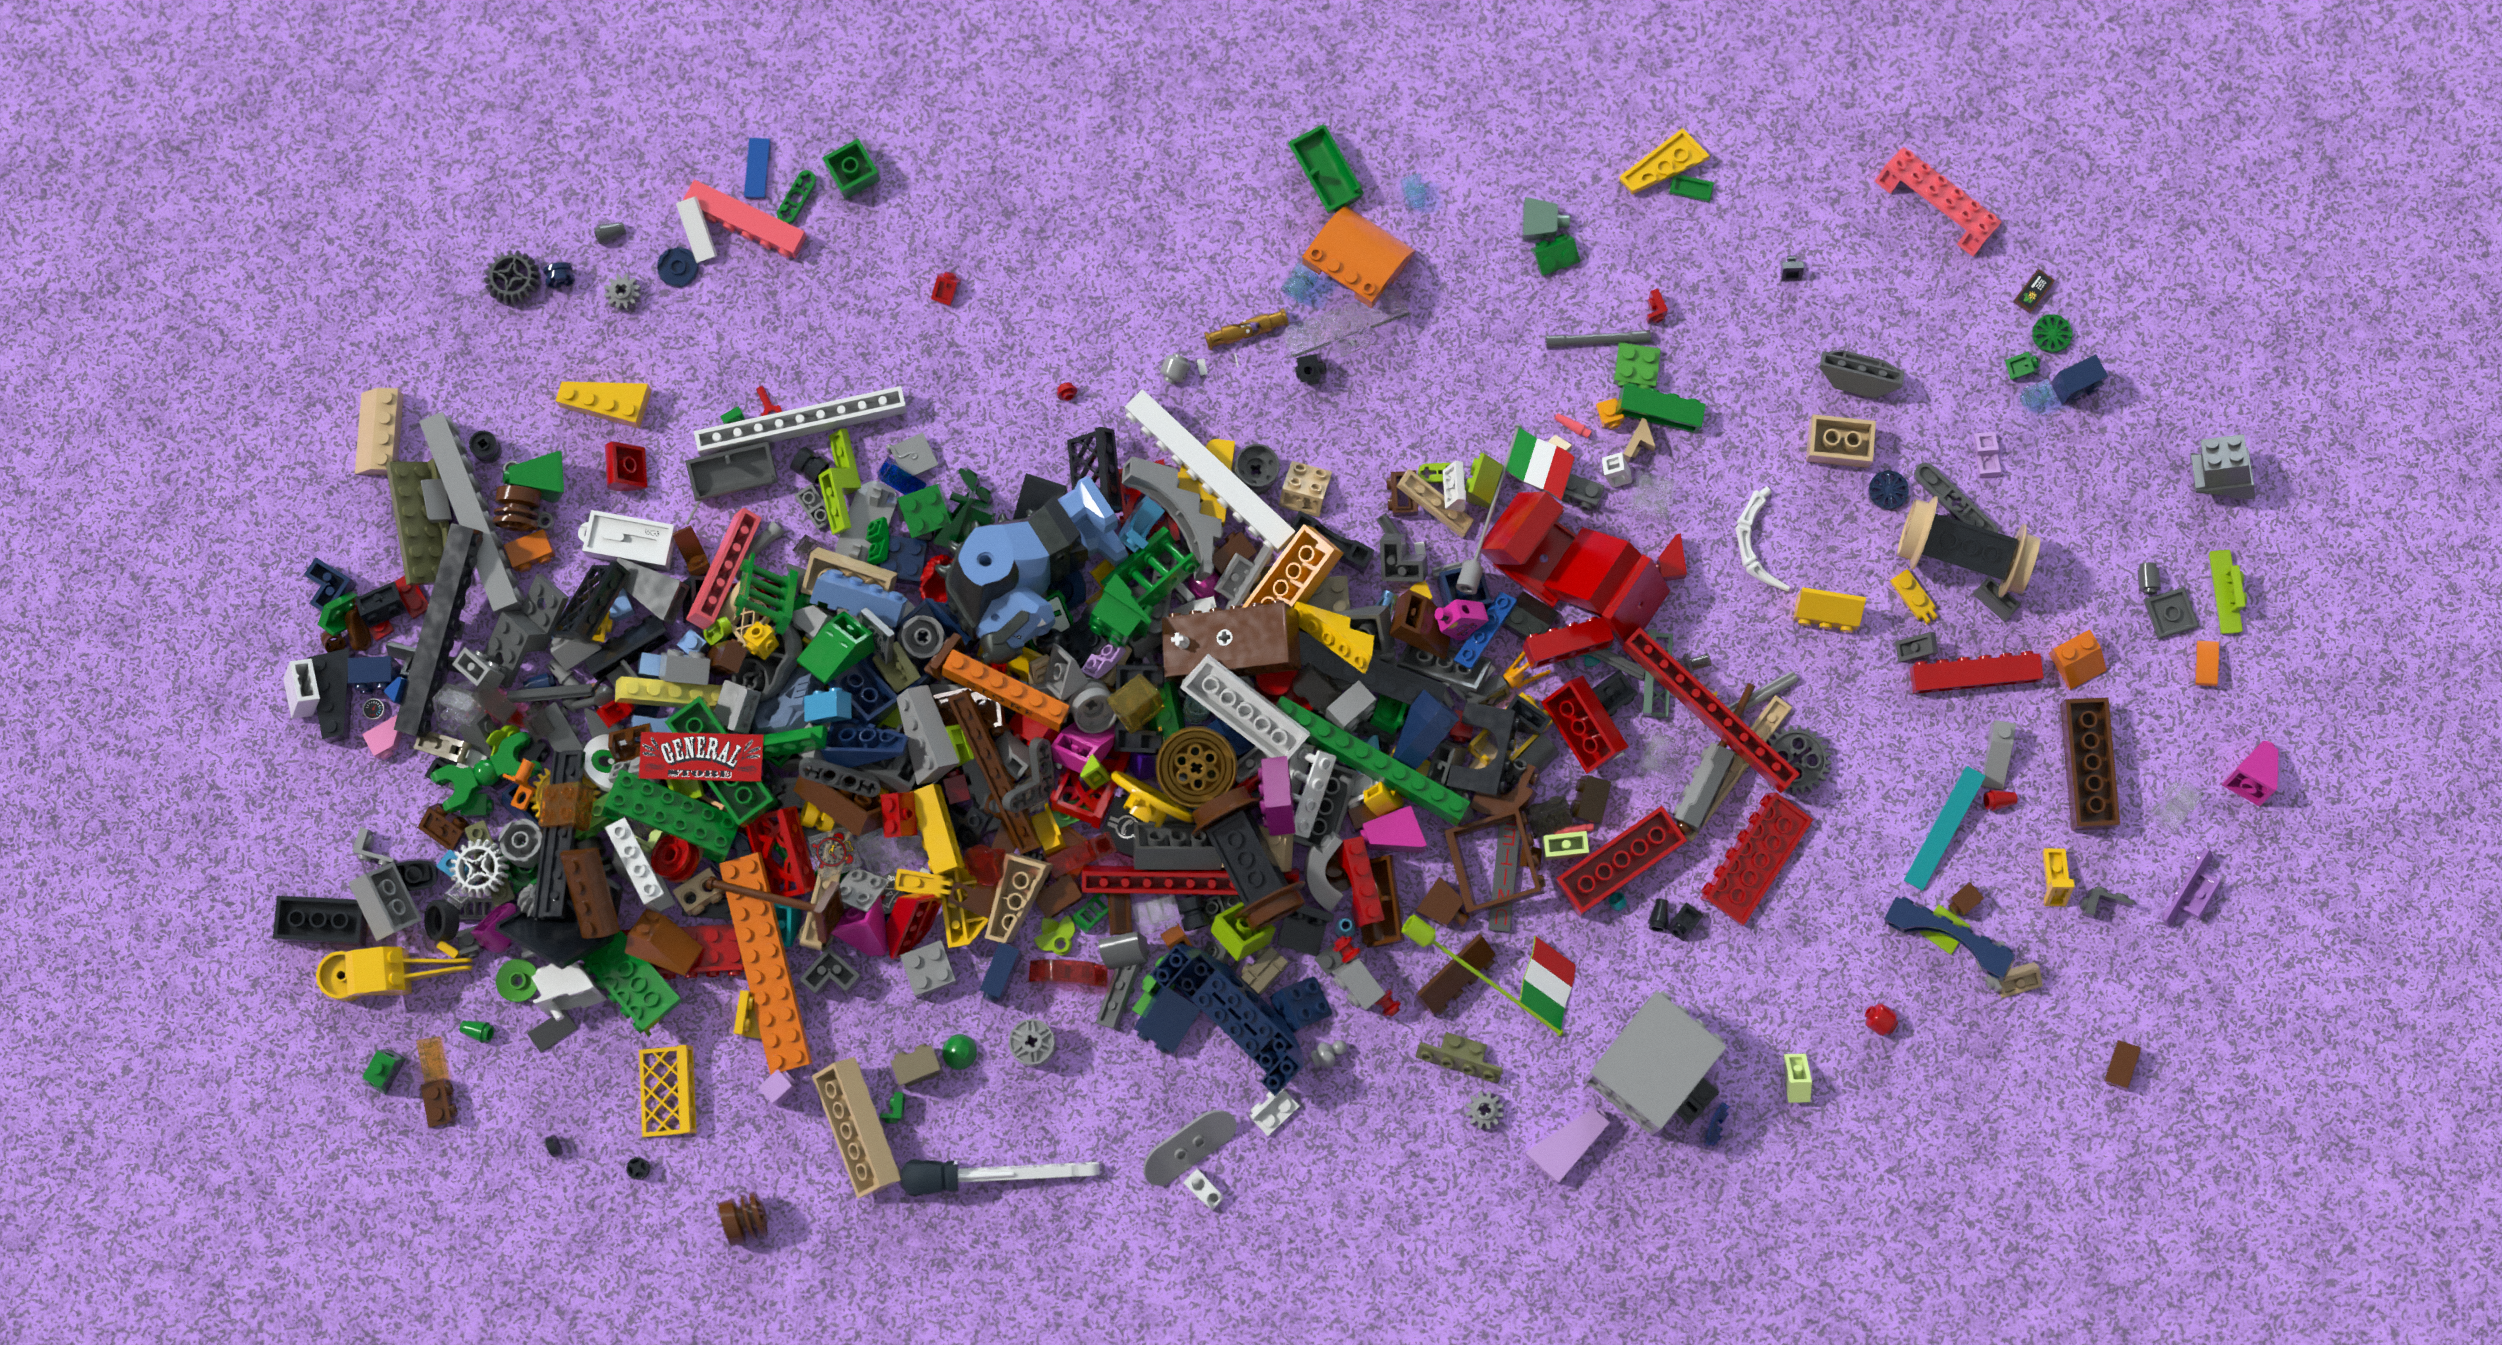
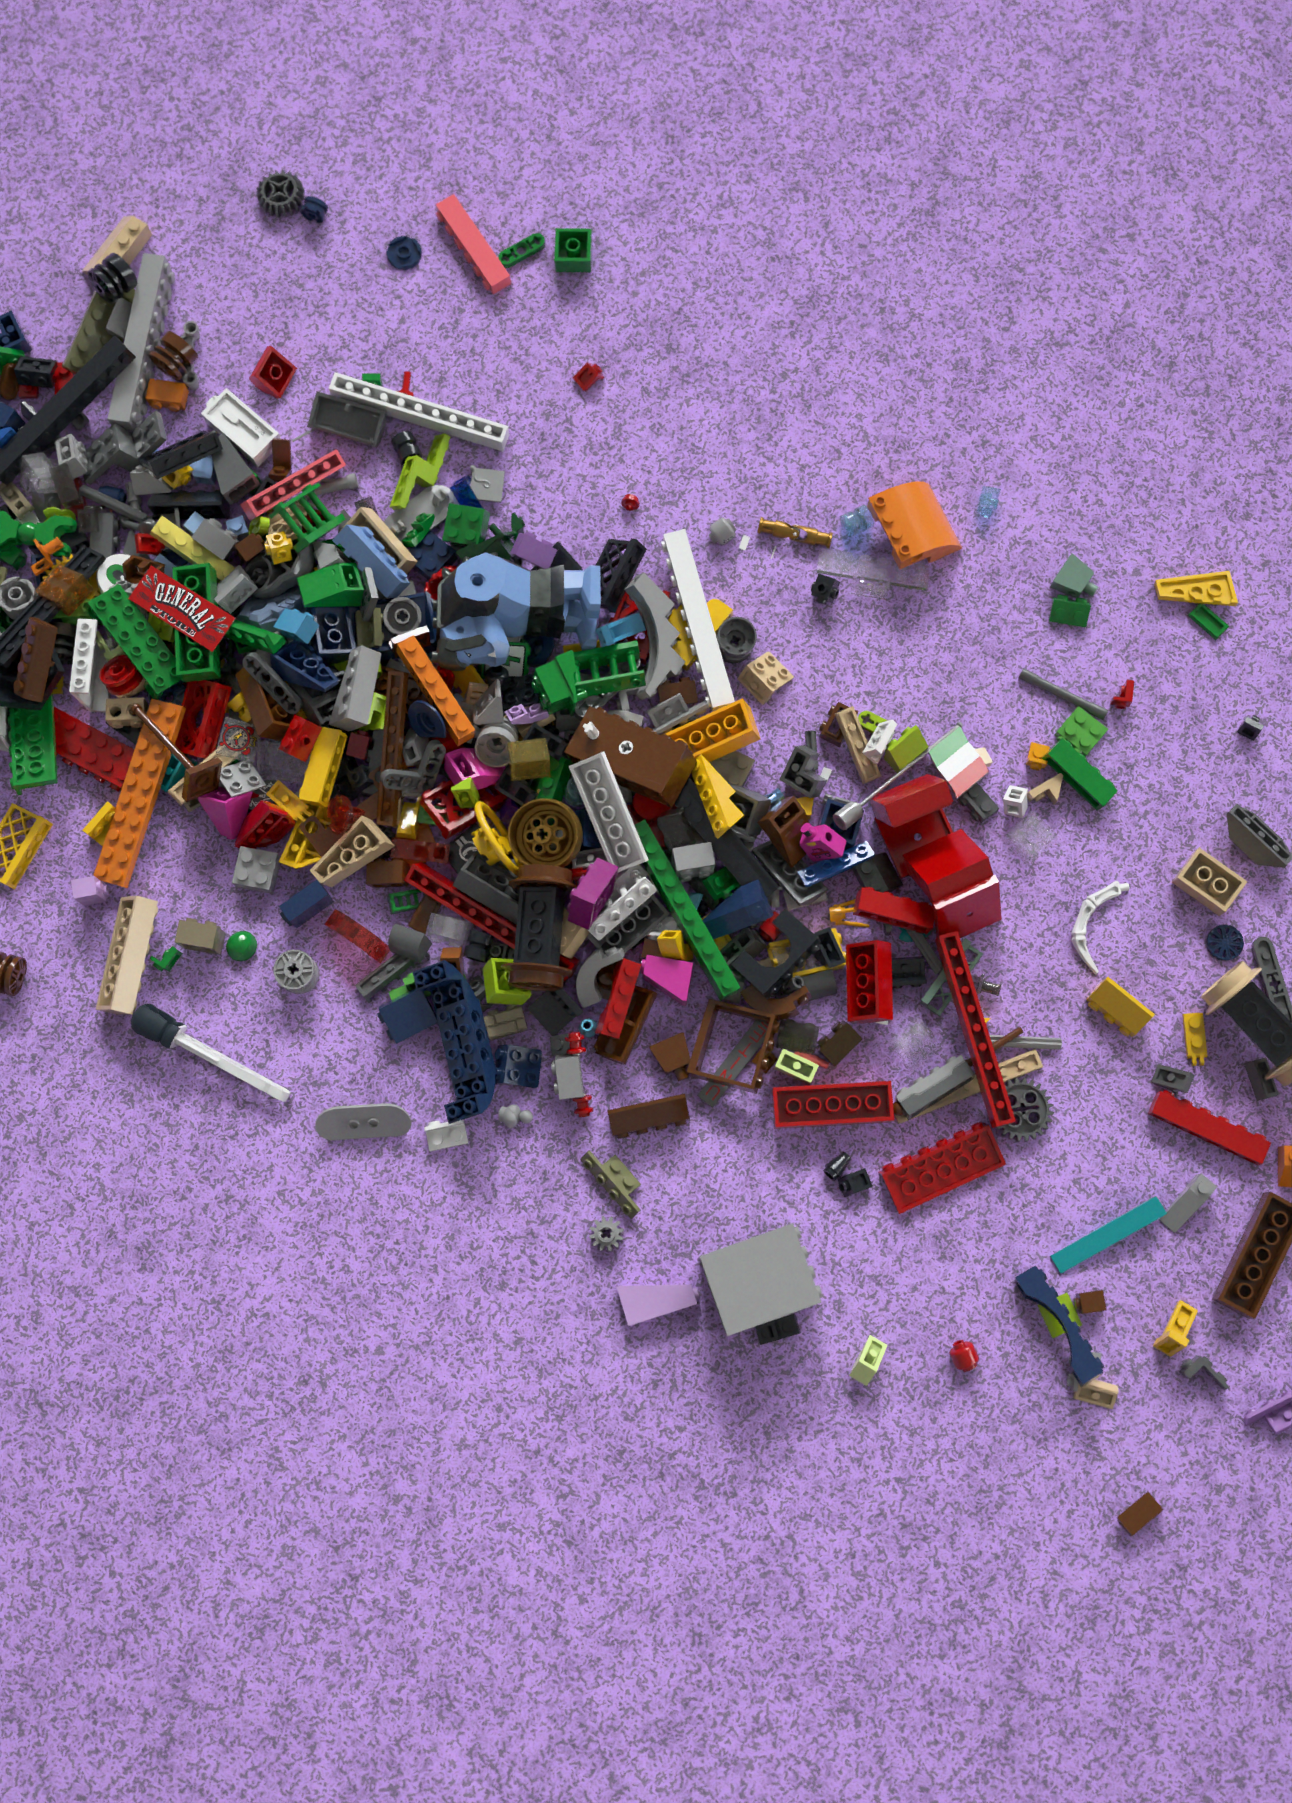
camera: 35 degrees right, 0 degrees up
black wheel [469,430,502,464] -> none
green slope [503,451,564,503] -> none
yellow wedge [555,382,652,429] -> none
dark grey cone [593,222,626,245] -> none
light grey gear [604,273,642,311] -> none
dark orange slope [625,908,703,976] -> none
white tile [676,196,717,263] -> none
blue tile [744,137,771,199] -> none
light grey slope [794,484,829,530] -> none
dark grey brick [799,947,863,996] -> none
lime plate [1034,915,1075,956] -> none
white leg [1183,1169,1224,1211] -> none
dark pink piece [1188,571,1221,600] -> none
green container [1288,124,1364,214] -> none
black arch [1291,510,1374,574] -> none
flag [1401,915,1575,1037] -> none
dark grey slope [1464,674,1511,707] -> none
coral animal [1554,413,1592,438] -> none
teal hinge [1608,892,1627,911] -> none
red slope [1655,533,1687,581] -> none
clear blue slope [1704,1102,1729,1147] -> none
red cone [1983,790,2018,811] -> none
none -> black wheel [87,253,138,304]
none -> dark blue hat [408,701,447,738]
none -> medium lavender brick [510,531,557,569]

